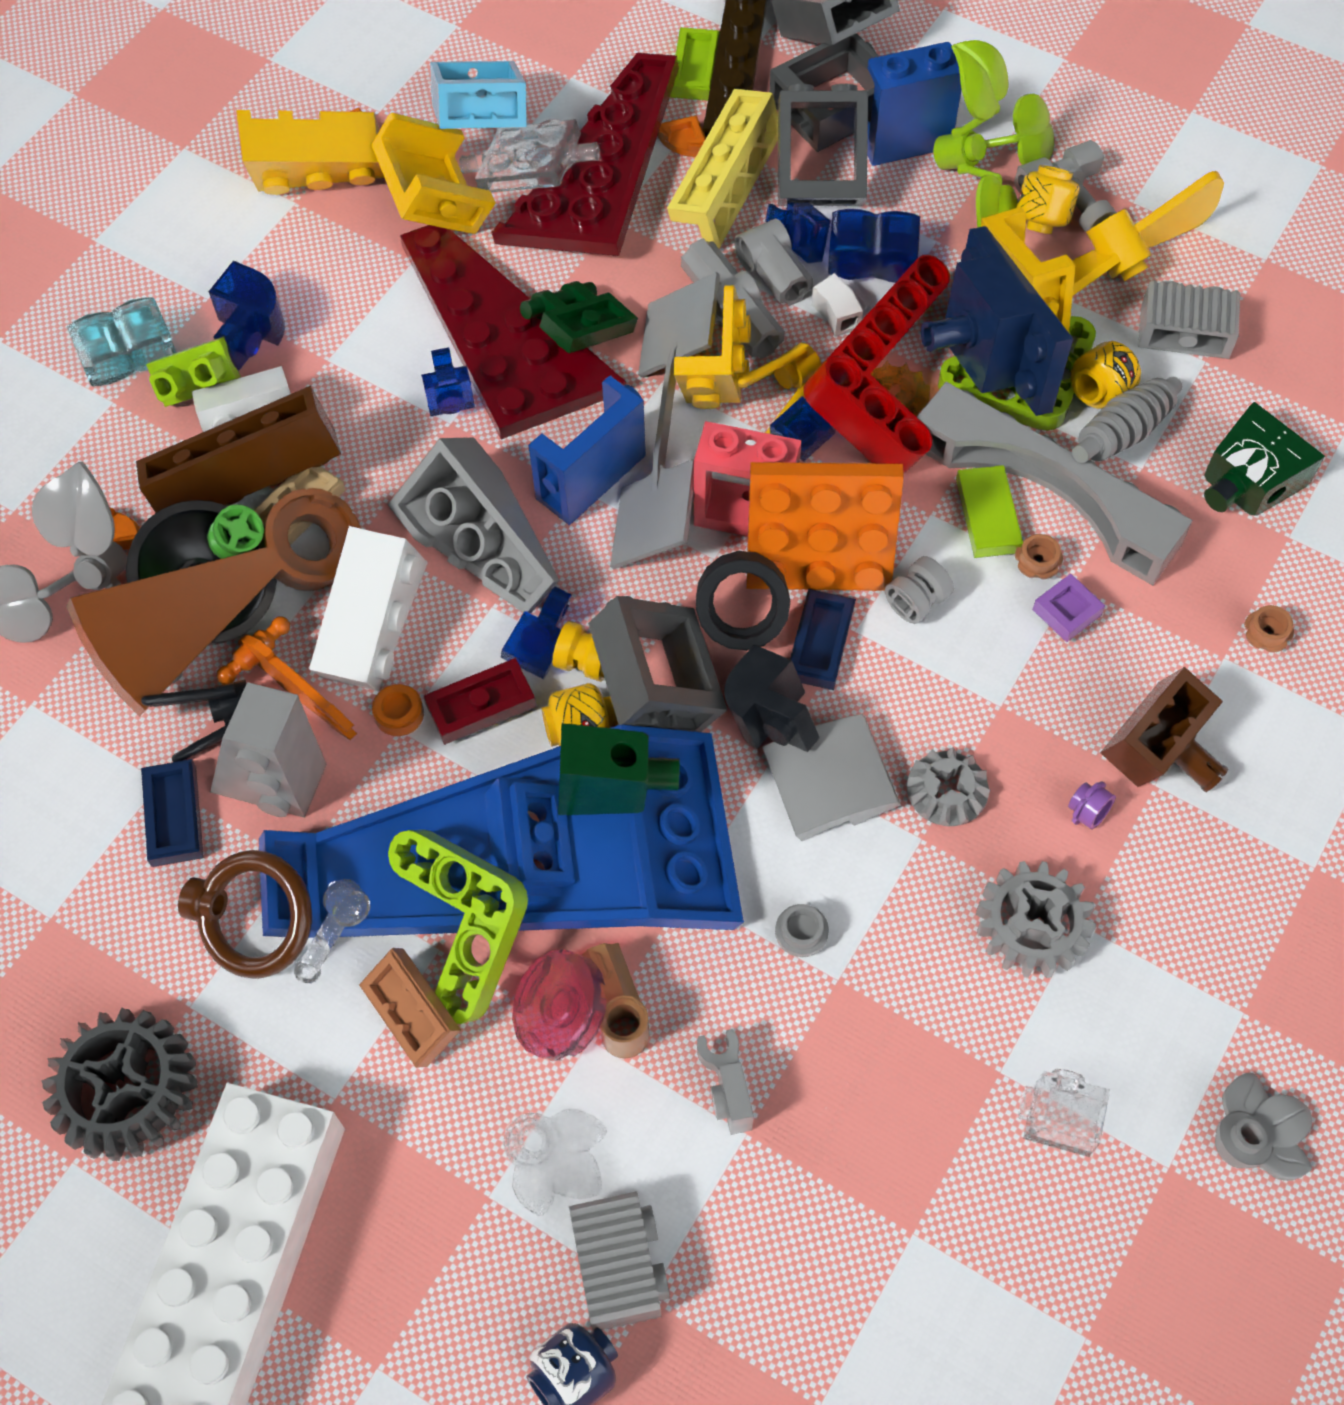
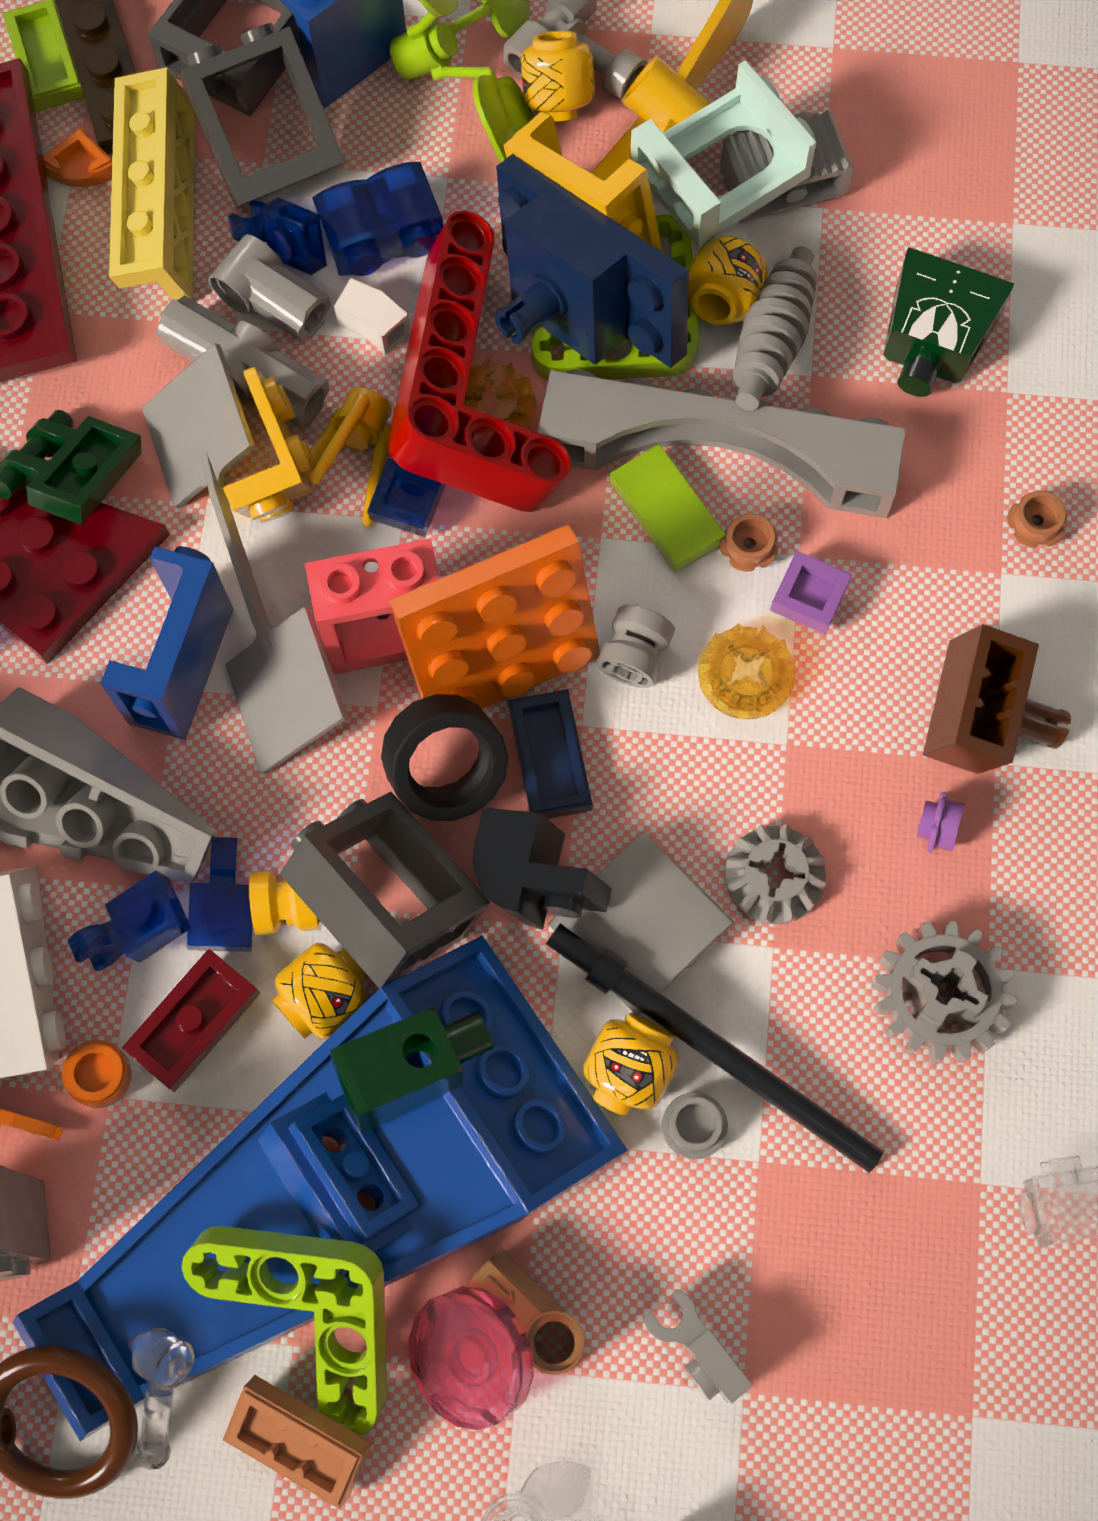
camera: 25 degrees left, 10 degrees up
none -> clear blue plate [67,870,191,971]
none -> black bar [546,923,883,1173]
none -> yellow head [583,1013,680,1116]
none -> light aqua panel [630,60,817,247]
none -> clear yellow gear [698,623,796,719]

